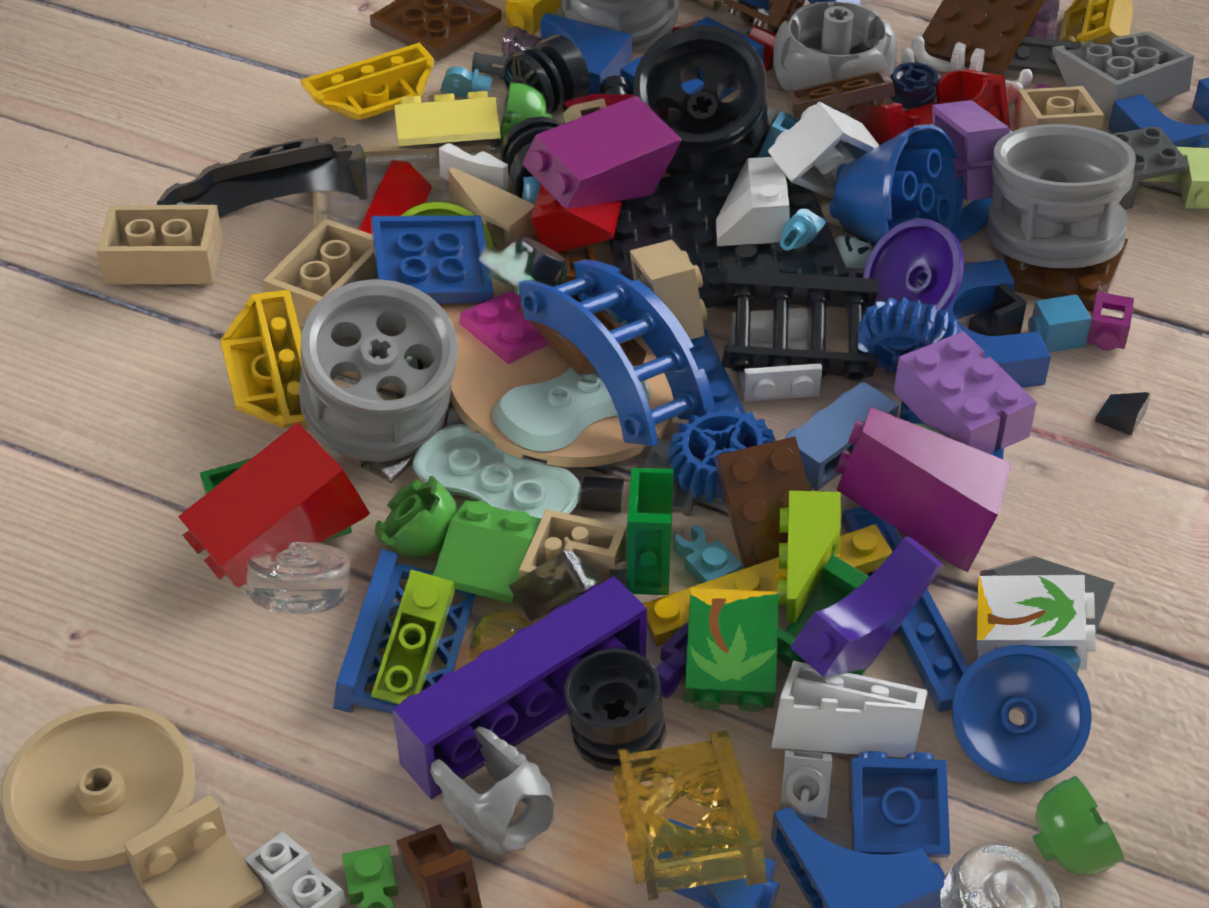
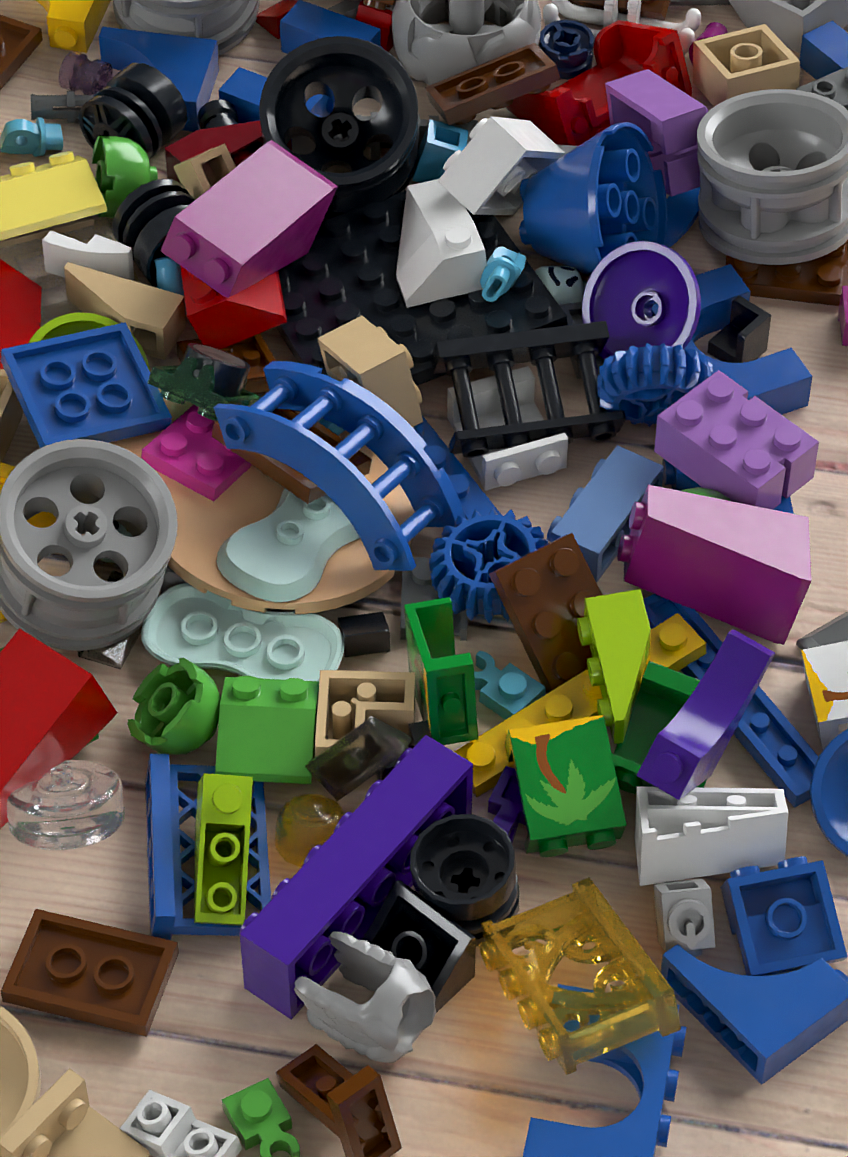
camera: 15 degrees left, 5 degrees up
dark azure brick [1028,295,1092,353] -> none
none -> reddish brown plate [1,909,179,1037]
none -> black slope [362,880,476,1013]

